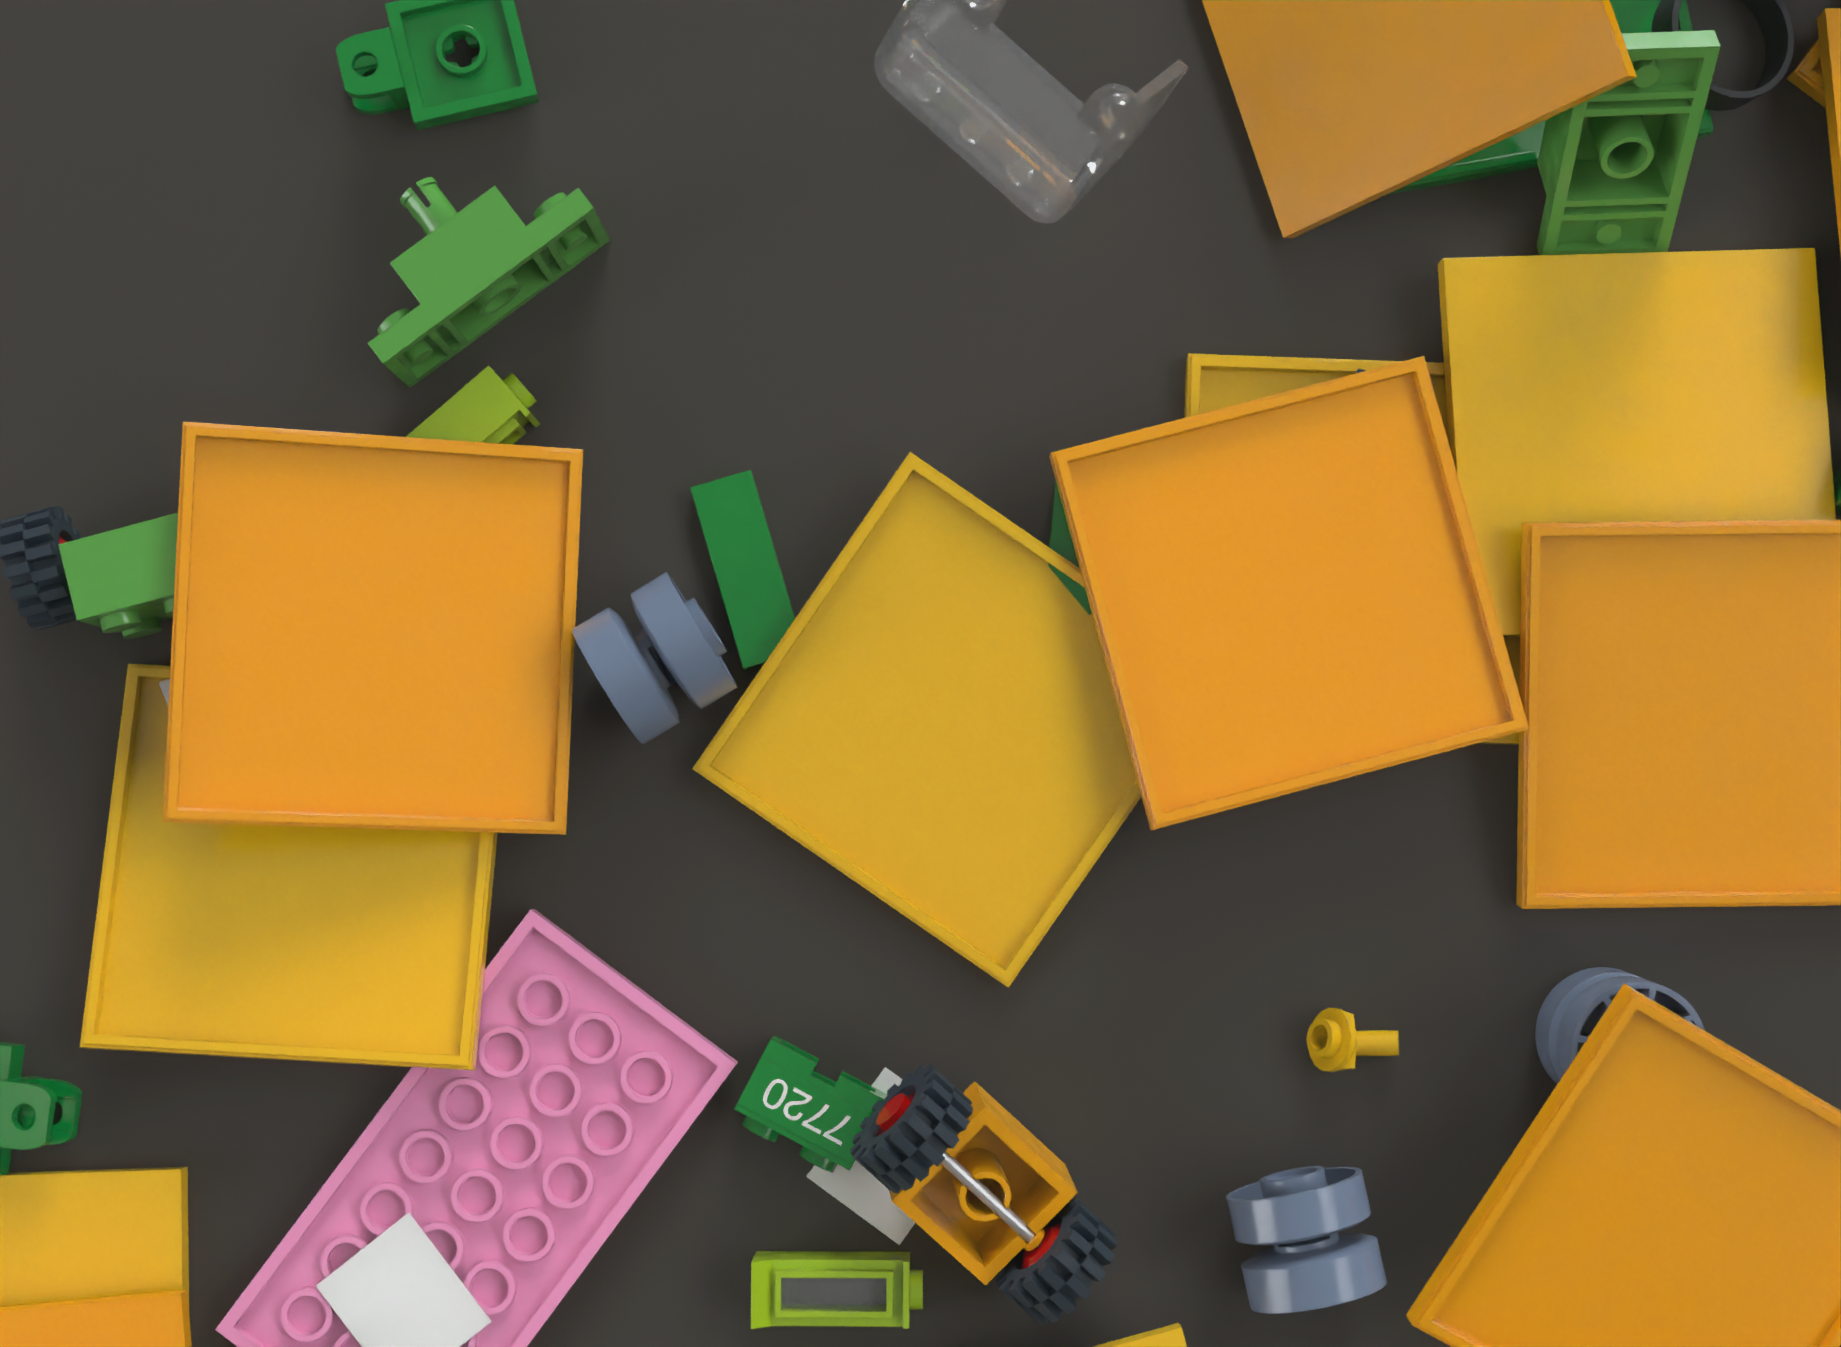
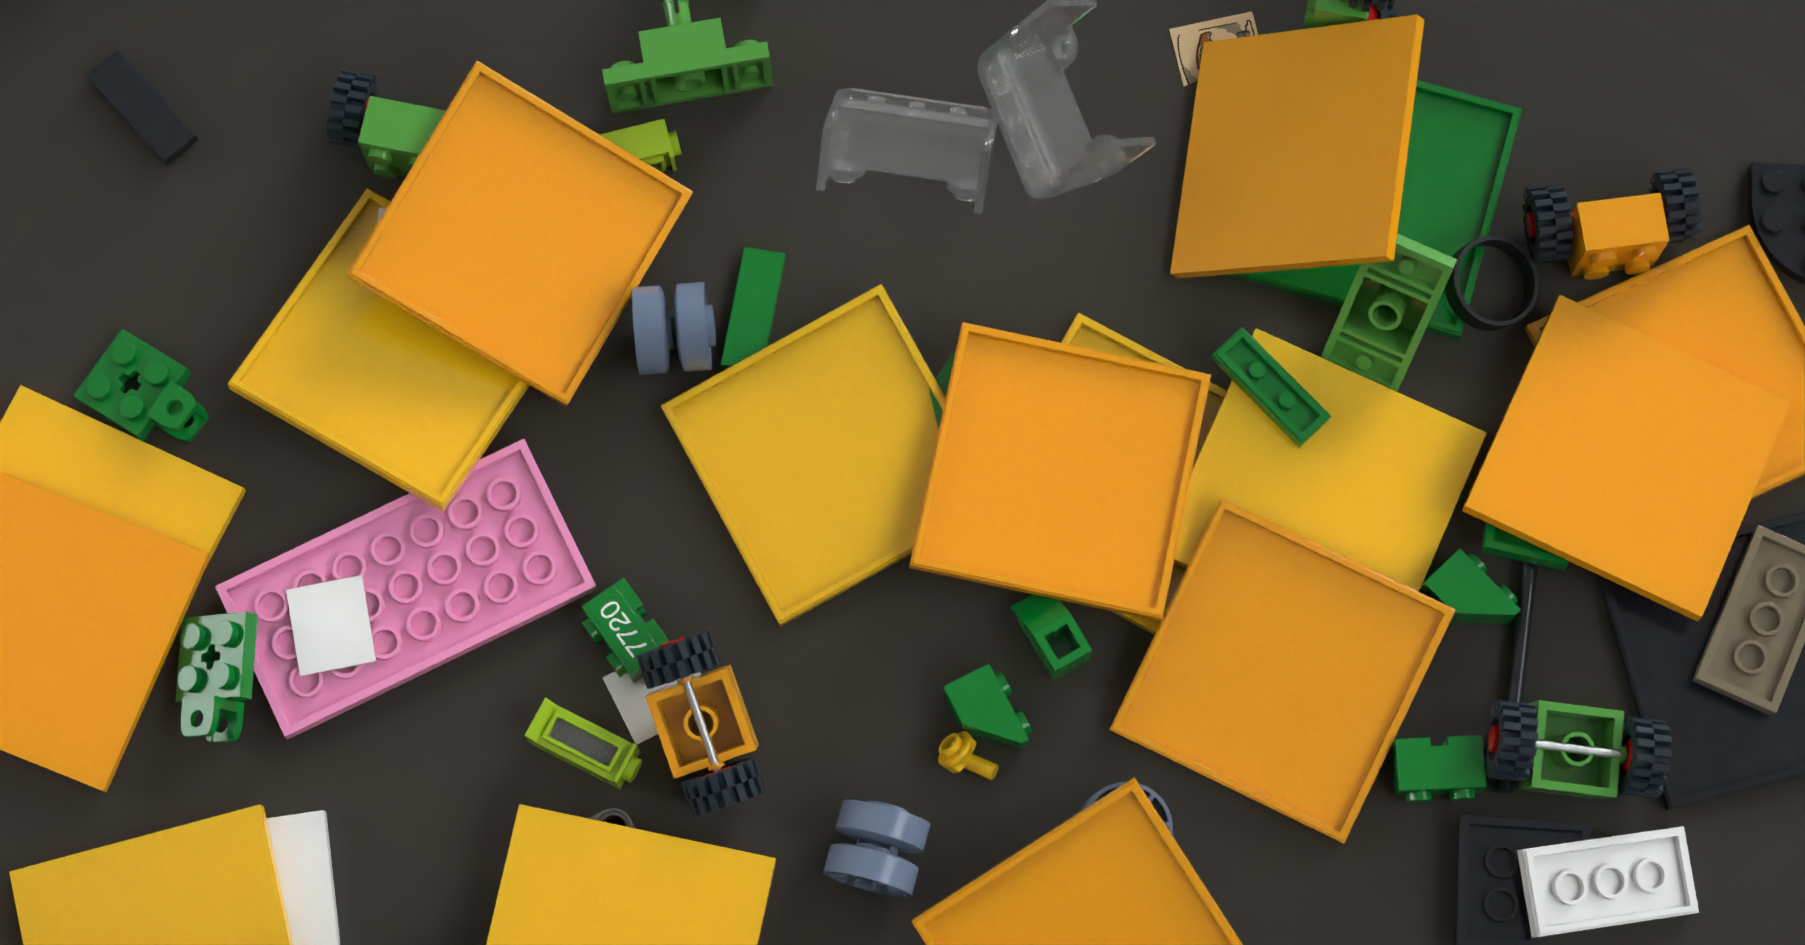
camera: 25 degrees right, 10 degrees down
none -> clear windscreen [816,88,999,214]
none -> green slope [943,664,1032,751]
none -> green slope [1010,594,1092,681]
none -> green tile [1211,327,1332,448]

